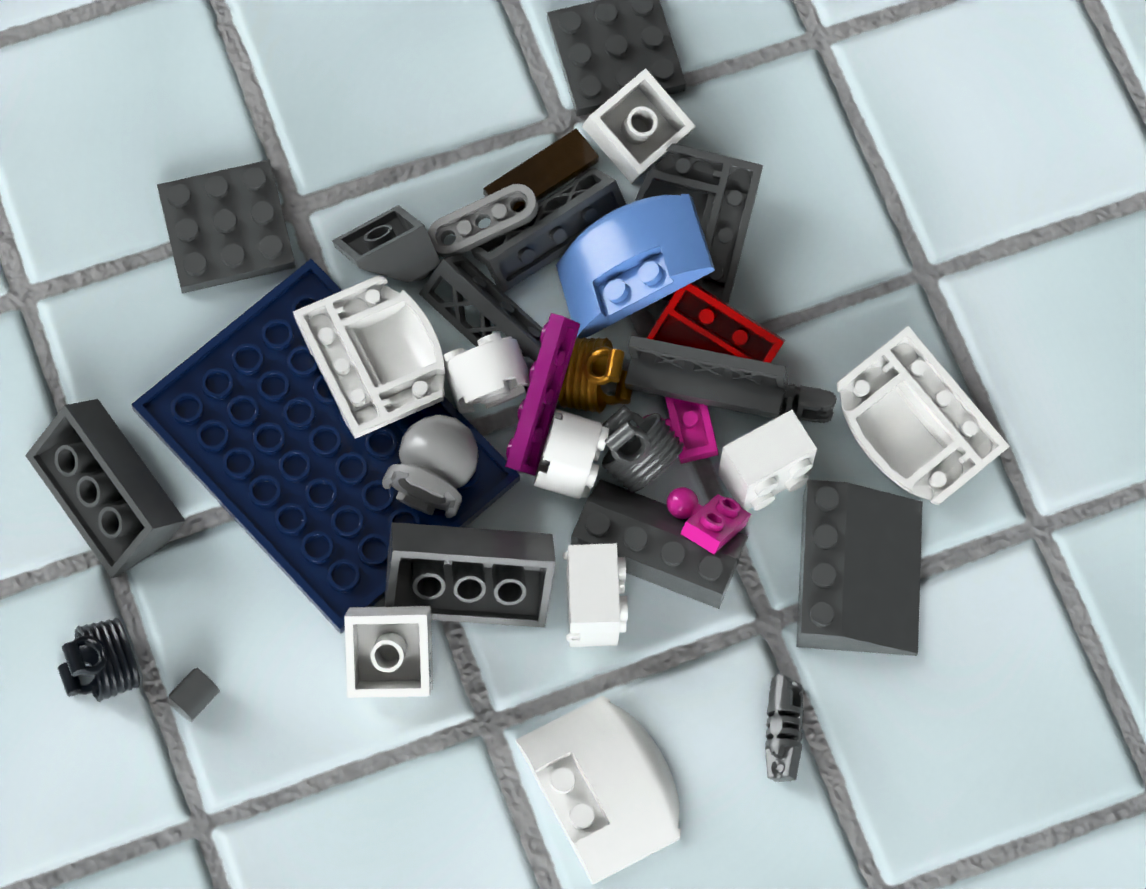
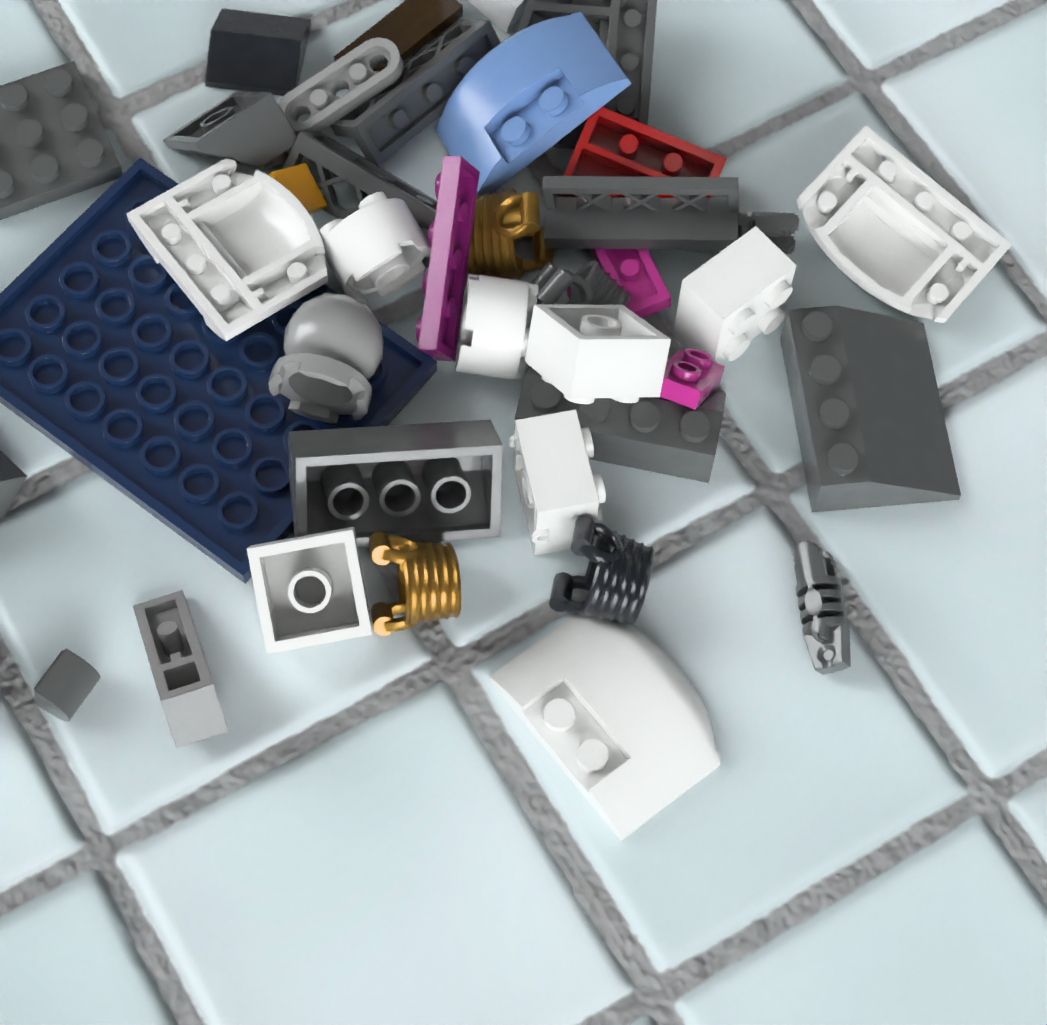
camera: 10 degrees left, 5 degrees down
none -> light grey slope [133,590,228,748]
none -> black slope [205,8,311,96]
none -> light orange tile [268,163,327,214]
none -> pearl gold piece [369,532,461,636]
none -> white brick [525,304,671,404]
none -> black piece [549,516,654,625]

